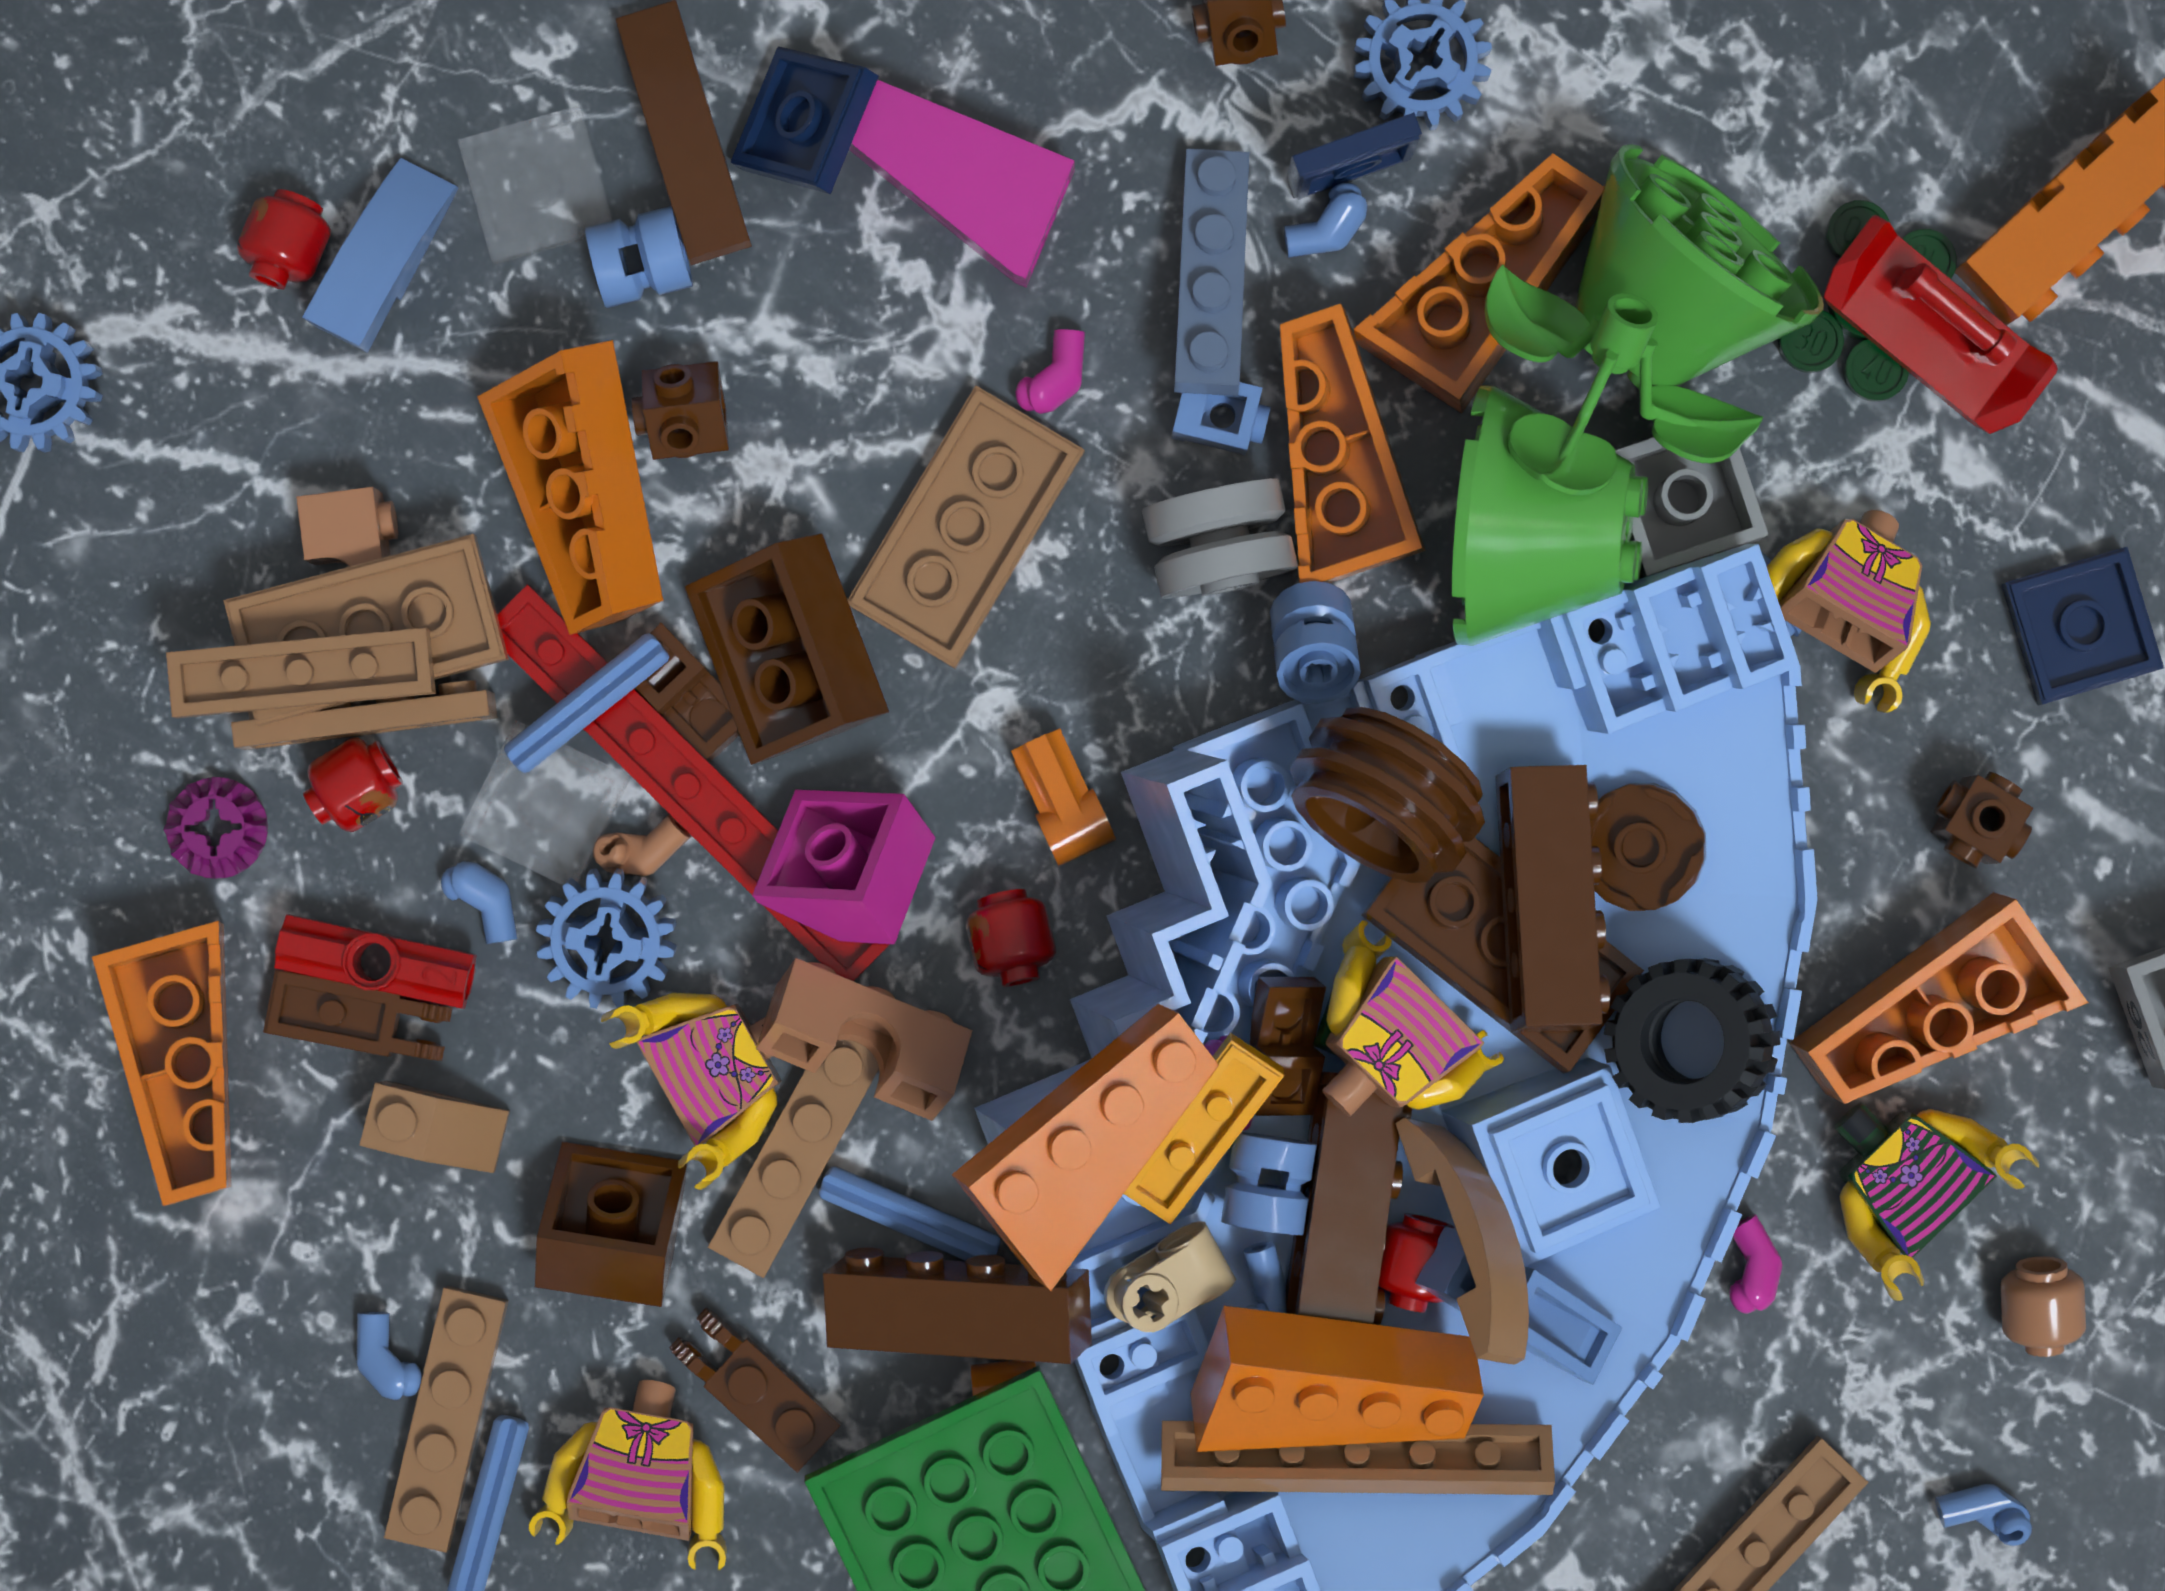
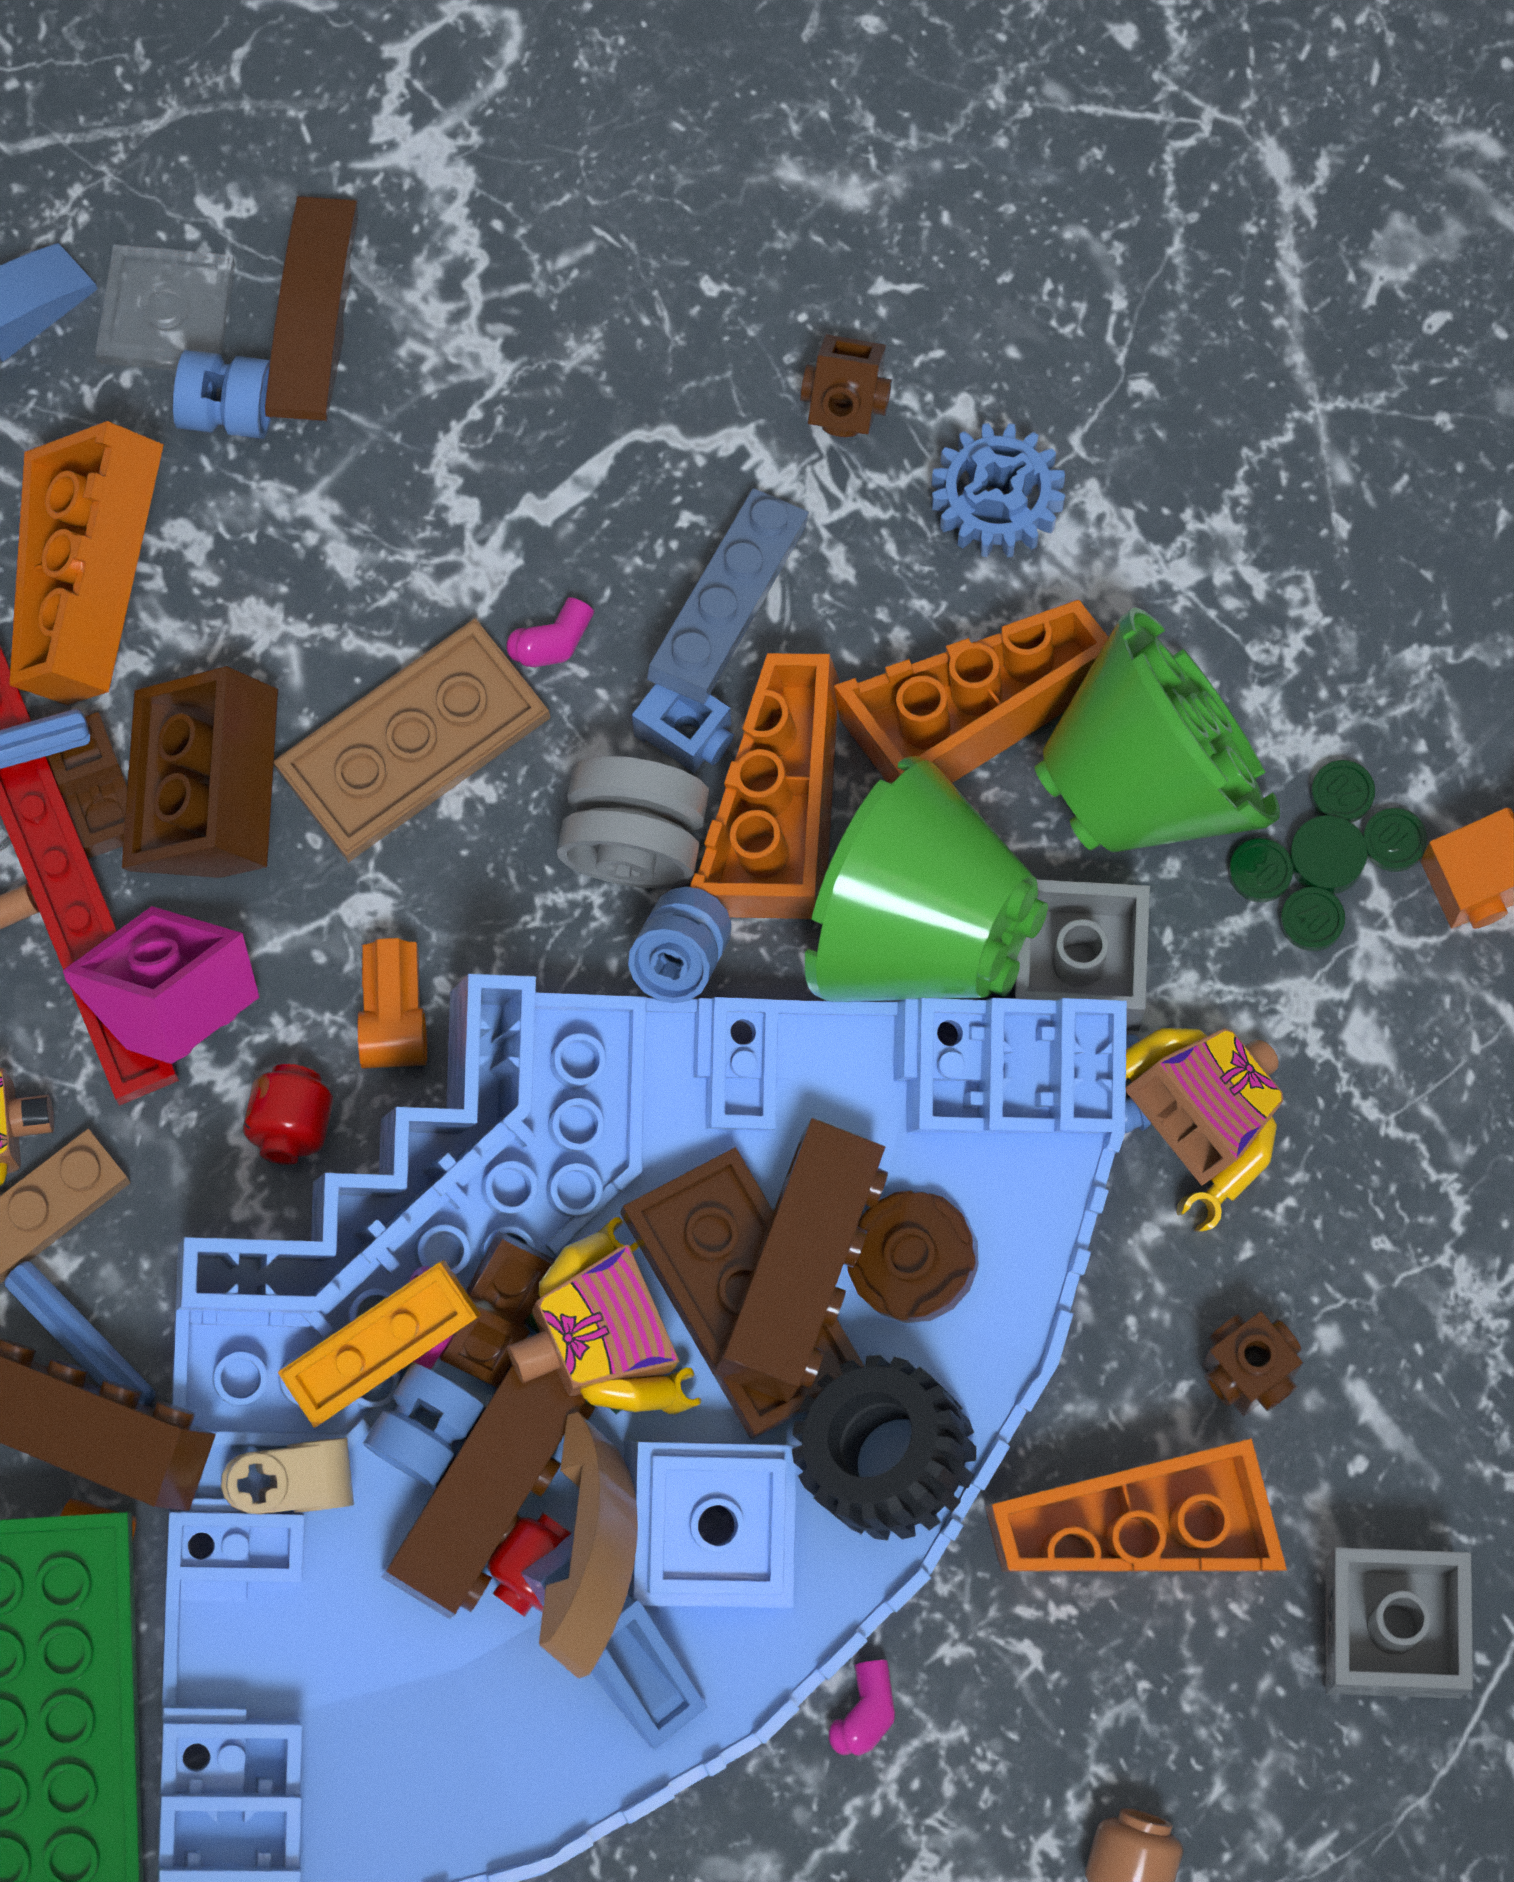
camera: 25 degrees right, 15 degrees down
reddish brown brick [632,361,729,460] -> none
dark blue tile [730,46,879,194] -> none
nougat arch [756,958,973,1121] -> none
dark pink slope [849,80,1075,288] -> none
orange wedge [952,1004,1219,1291] -> none
medium nougat plate [1161,1421,1555,1495] -> none
orange wedge [1190,1306,1484,1452] -> none
medium blue arm [1243,1242,1287,1313] -> none
medium blue arm [1284,183,1367,258] -> none
dark blue tile [1286,112,1422,200] -> none
reddish brown wheel [1290,707,1485,883] -> none
bright green plant [1484,265,1763,495] -> none
red piece [1824,215,2058,434] -> none
torso [1835,1102,2039,1301] -> none
dark blue tile [2001,547,2164,705] -> none

